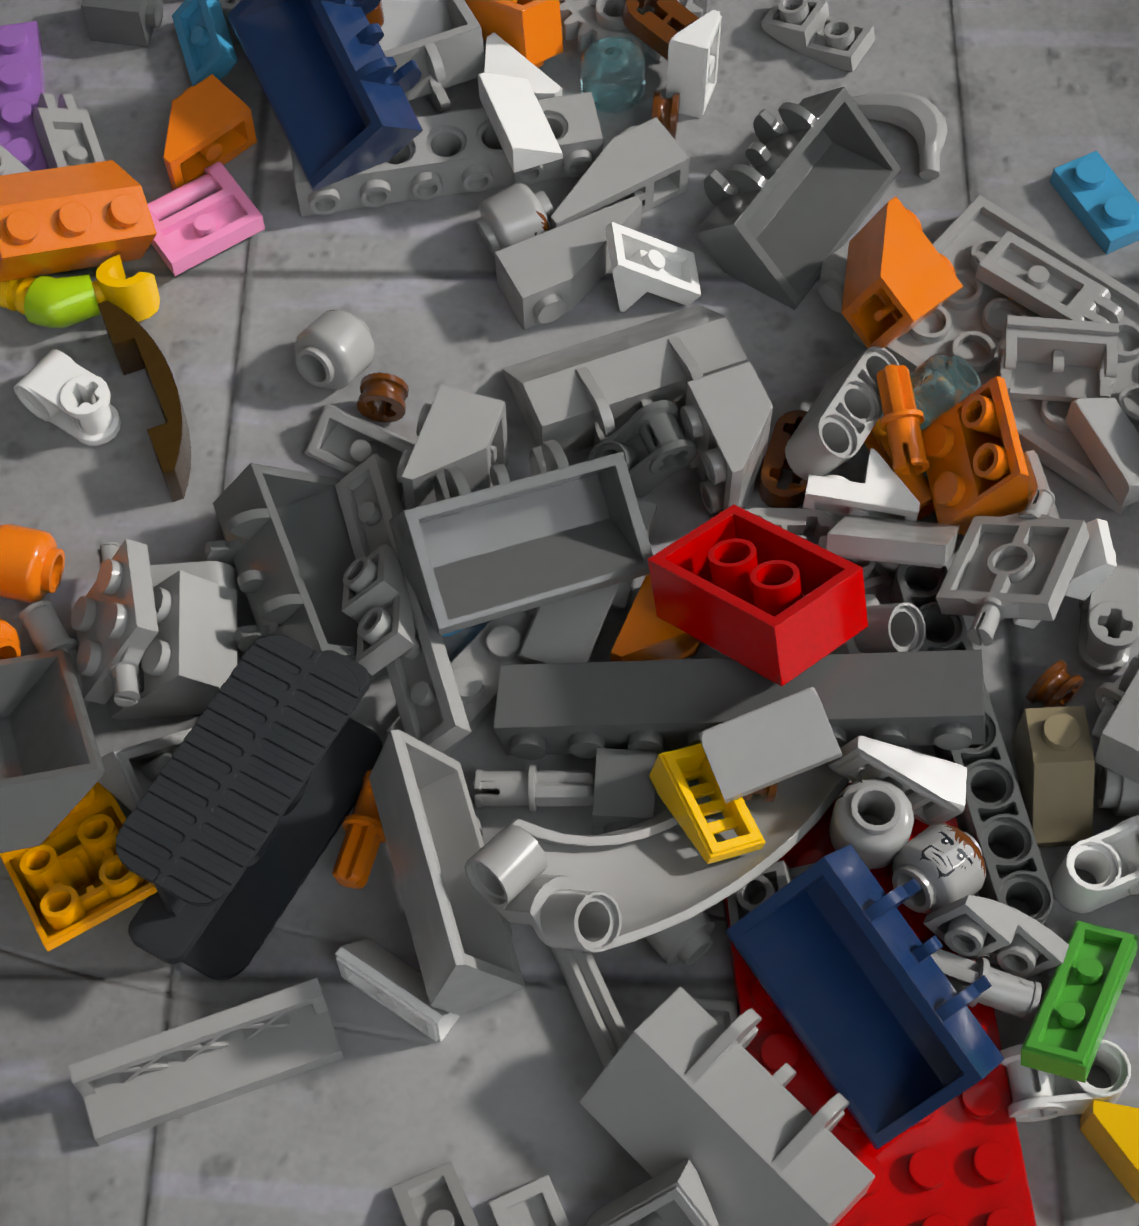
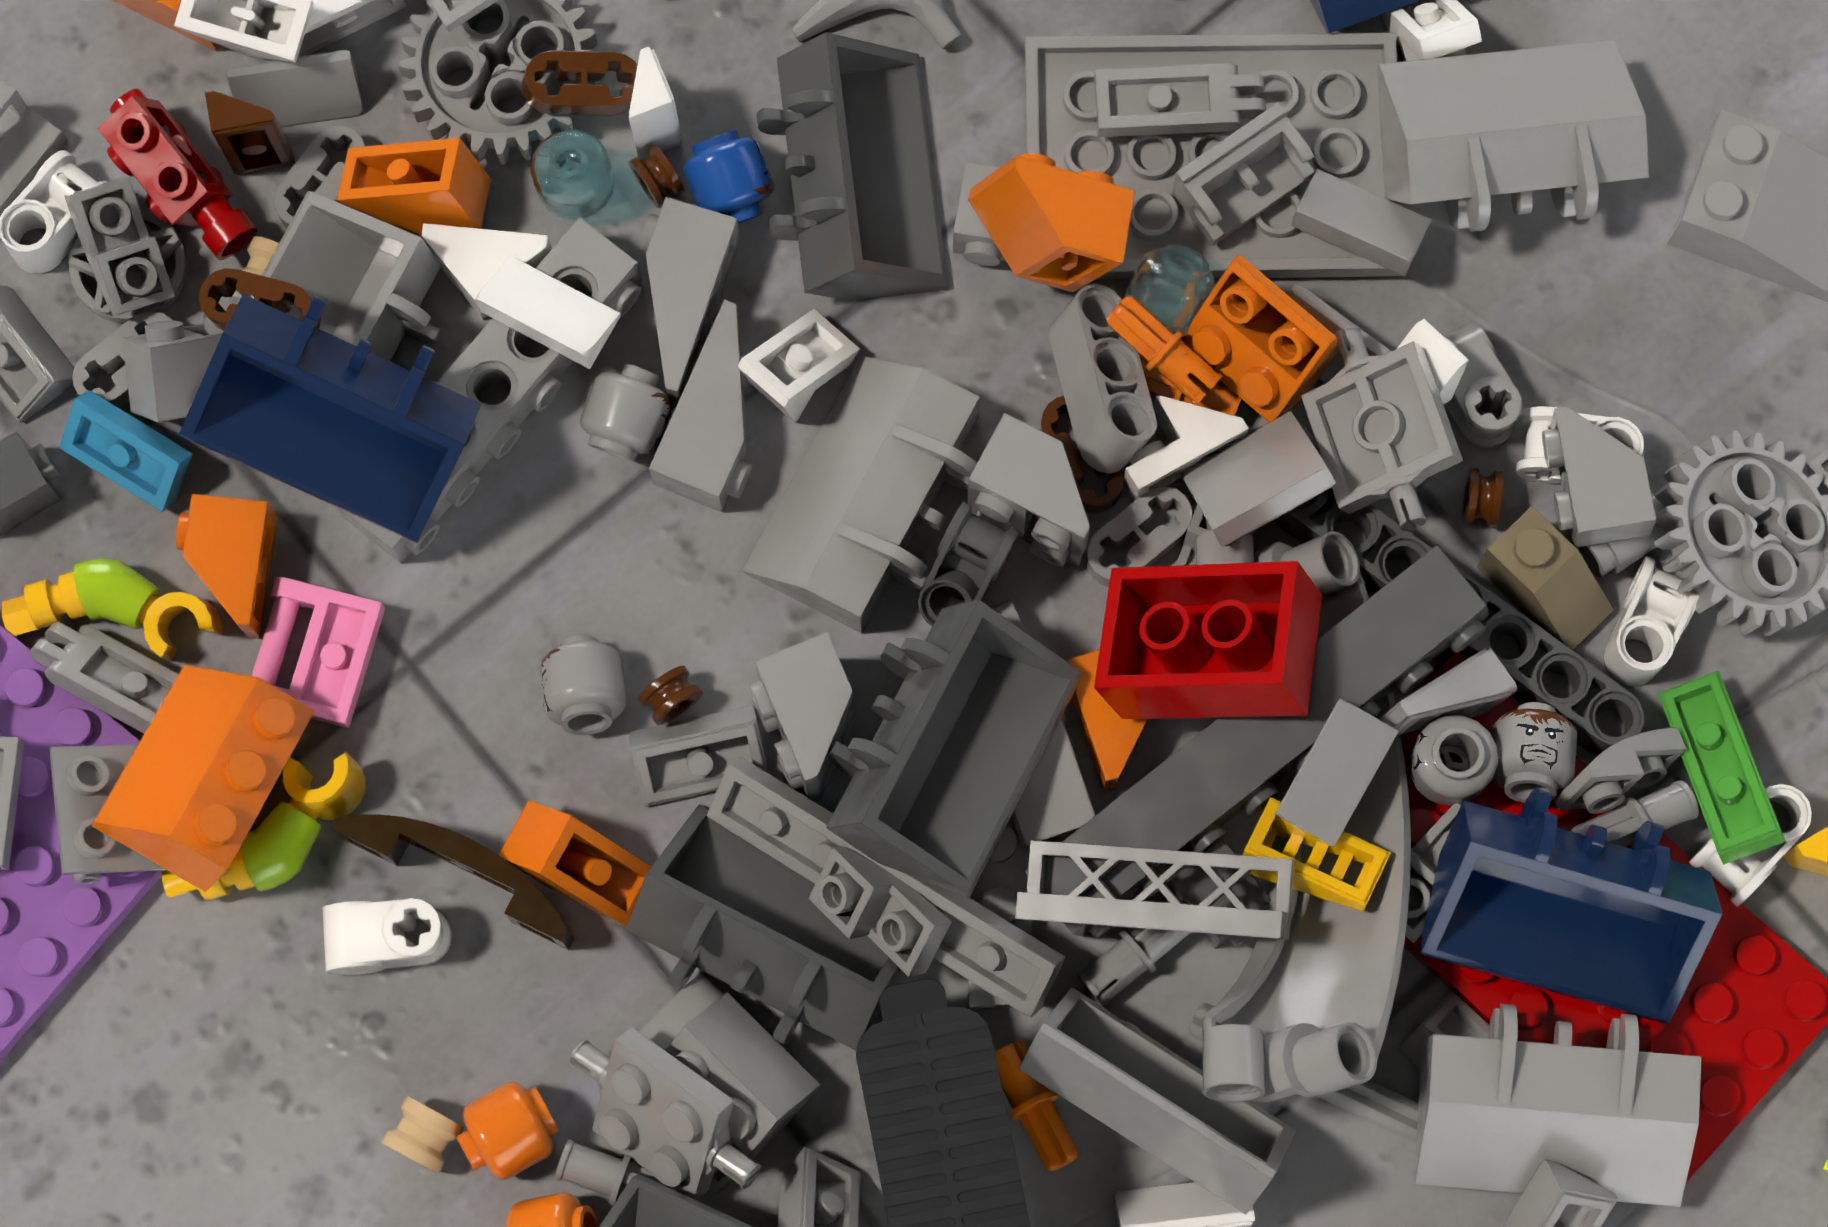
camera: 40 degrees left, 15 degrees up
none -> piece [2,558,223,661]
none -> orange slope [498,800,651,927]
none -> blue head [684,130,775,224]
none -> light grey fence [1015,840,1295,940]

